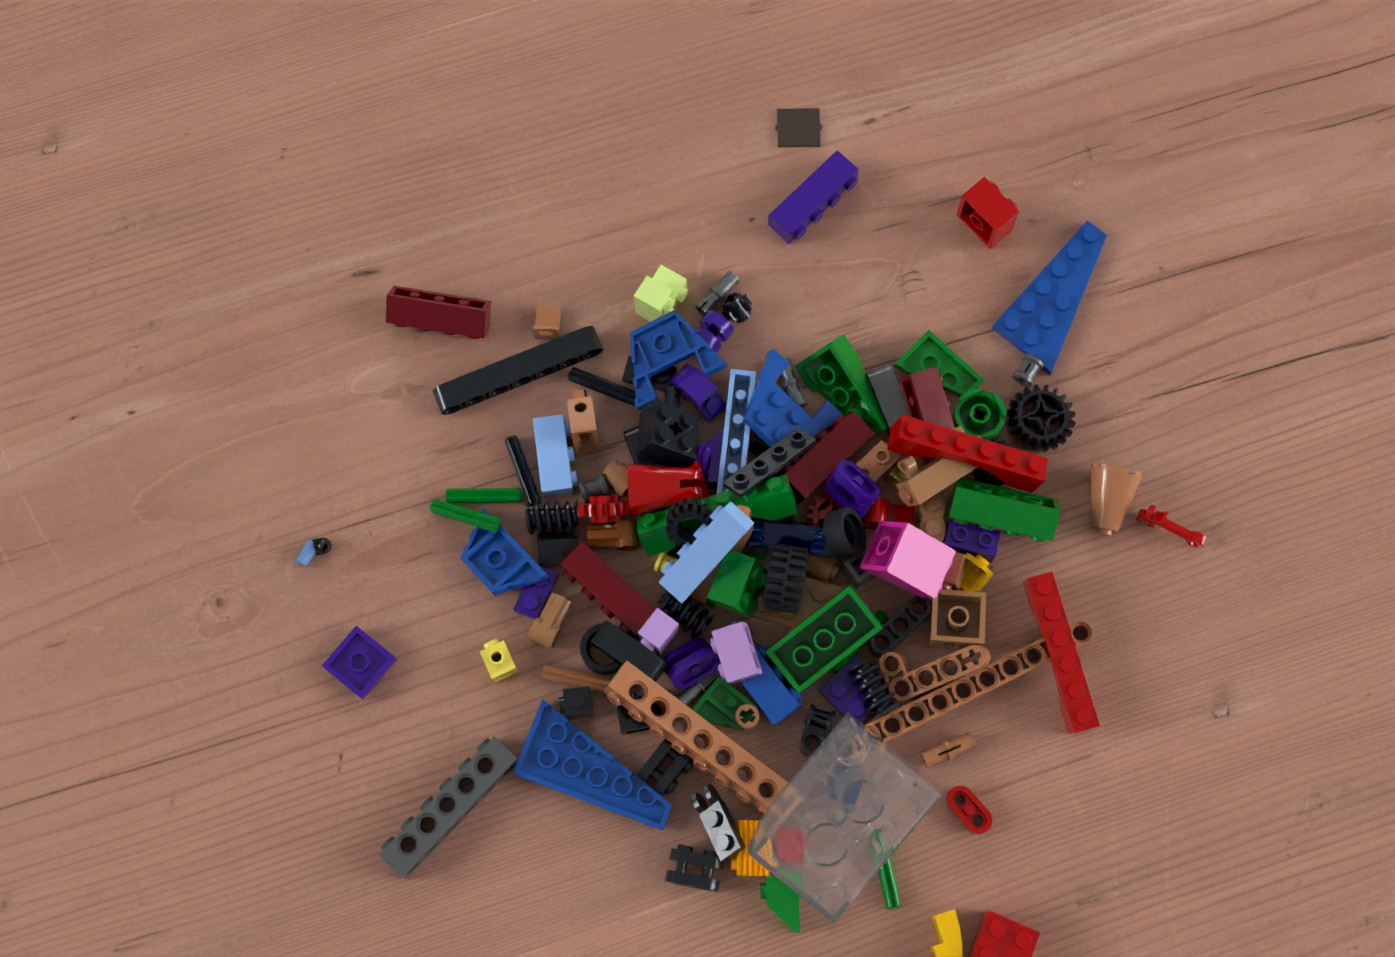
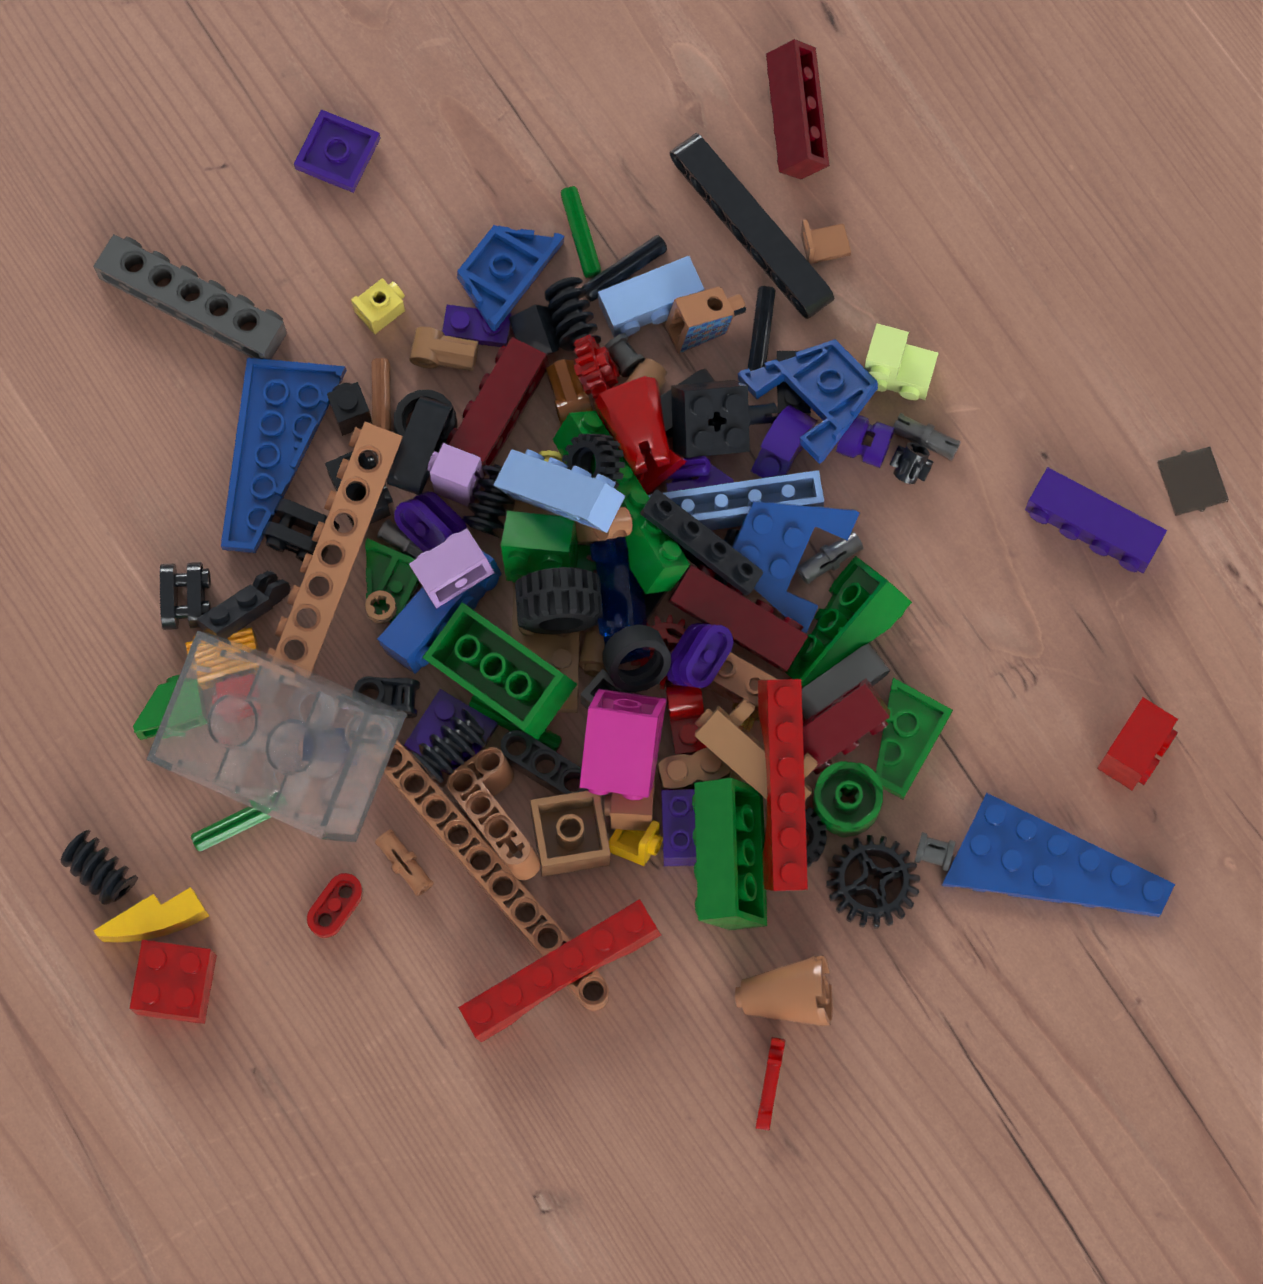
camera: 75 degrees right, 0 degrees up
arm [296,538,332,567] -> none
green axle [429,498,501,532] -> none

